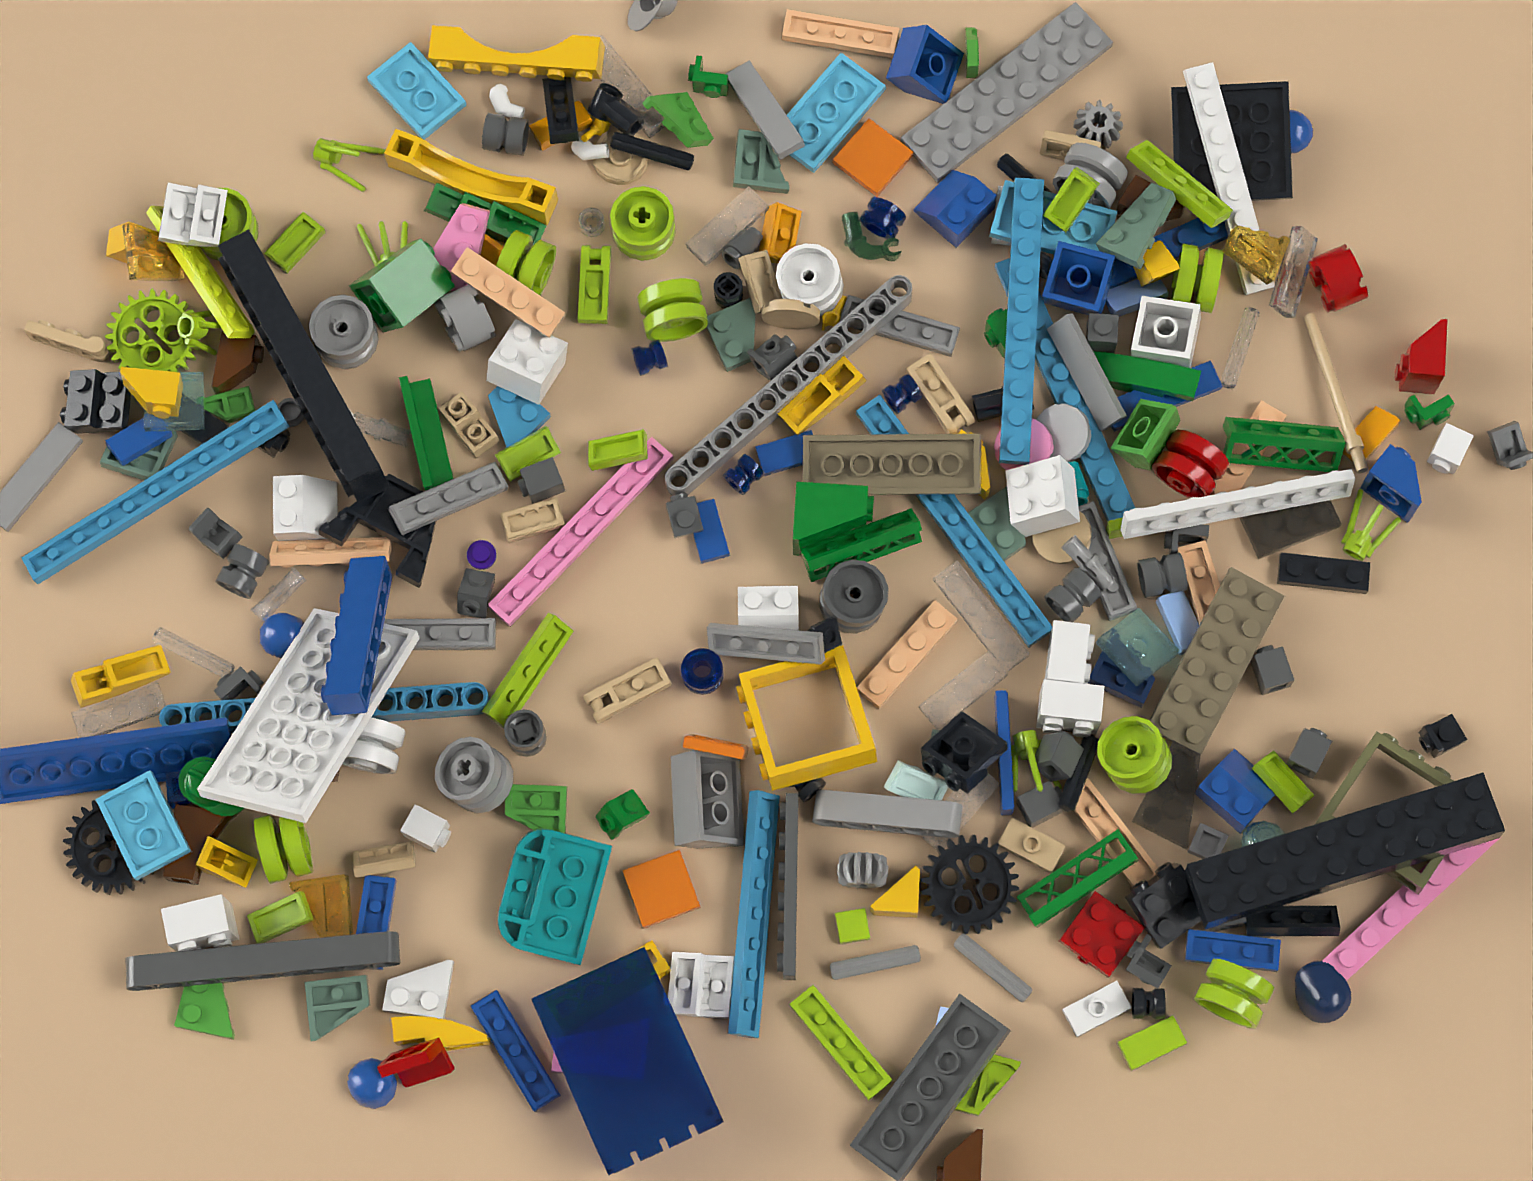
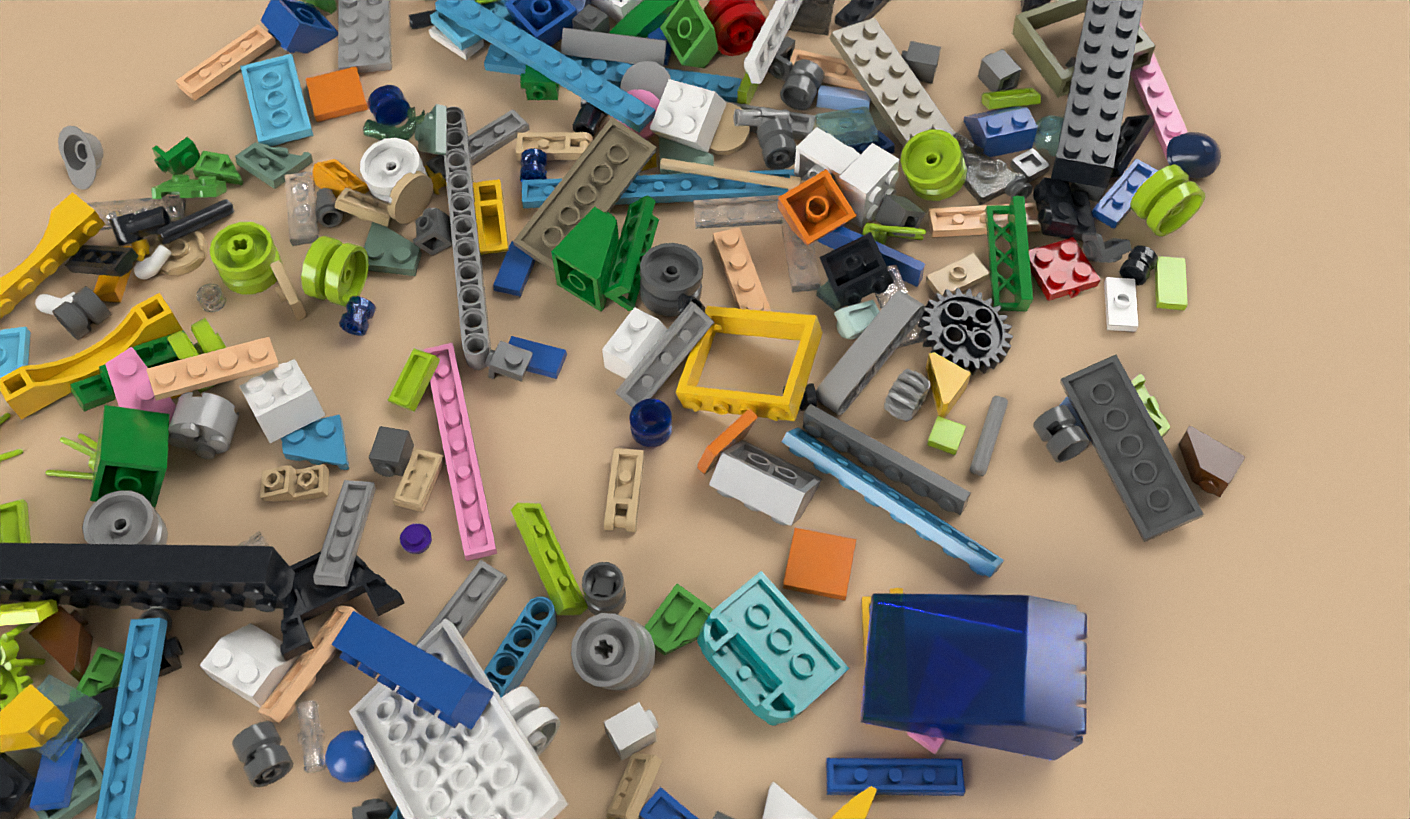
camera: 60 degrees left, 15 degrees down
dark grey bracket [189,508,243,559] -> none
green fence [399,376,454,491] -> none
dark grey bracket [457,568,495,618] -> none
lime tile [495,426,561,482] -> none
lime plate [578,245,611,324] -> none
green bracket [596,789,650,840] -> none
white slope [667,952,735,1019] -> none
black wheel [714,272,743,309] -> none
clear blue wheel [723,454,765,495] -> none
light grey tile [726,60,805,160] -> none
lime plate [789,985,893,1101] -> none
blue slope [914,170,997,248] -> none
light grey axle [954,933,1032,1002] -> none
dark grey brick [1016,781,1063,828] -> none
black axle [1058,734,1099,812] -> none
none -> bright green tile [193,151,243,185]
none -> tan plate [270,260,307,321]
none -> sand green wing [415,104,447,155]
none -> tan bar [660,158,805,191]
none -> orange slope [777,169,857,246]
none -> dark grey bush [1005,176,1033,200]
none -> dark grey wheel [1033,405,1090,463]

